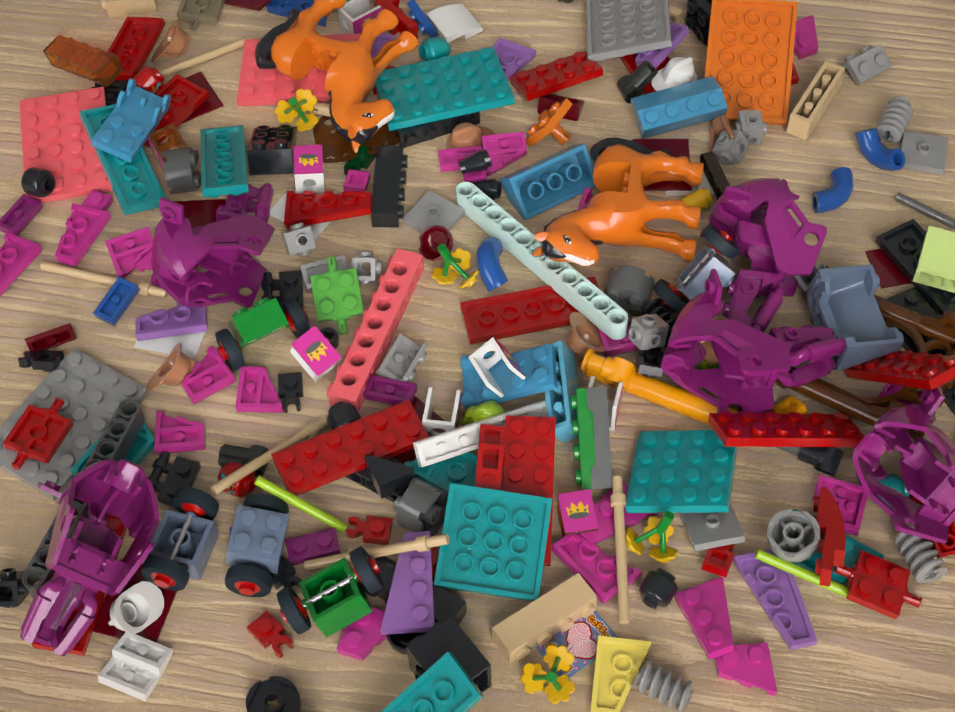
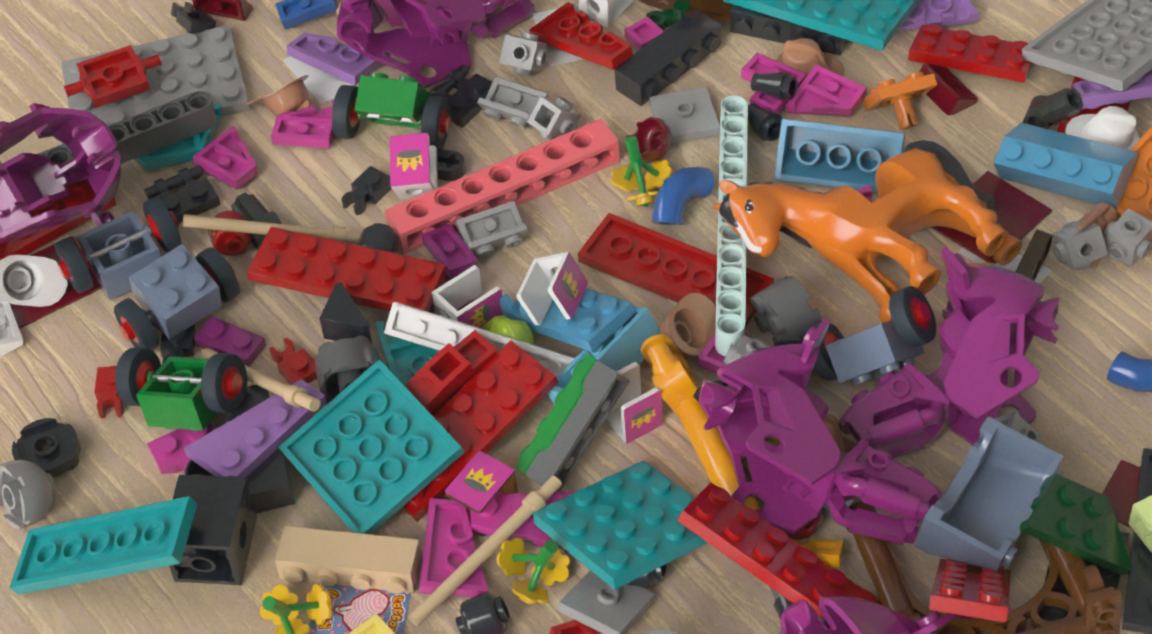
camera: 45 degrees right, 5 degrees down
dark pink wing [235,367,283,413] -> none
lime bar [254,475,348,533] -> none
bright green plate [310,256,364,335] -> none
none -> dark green wing [1020,473,1133,576]

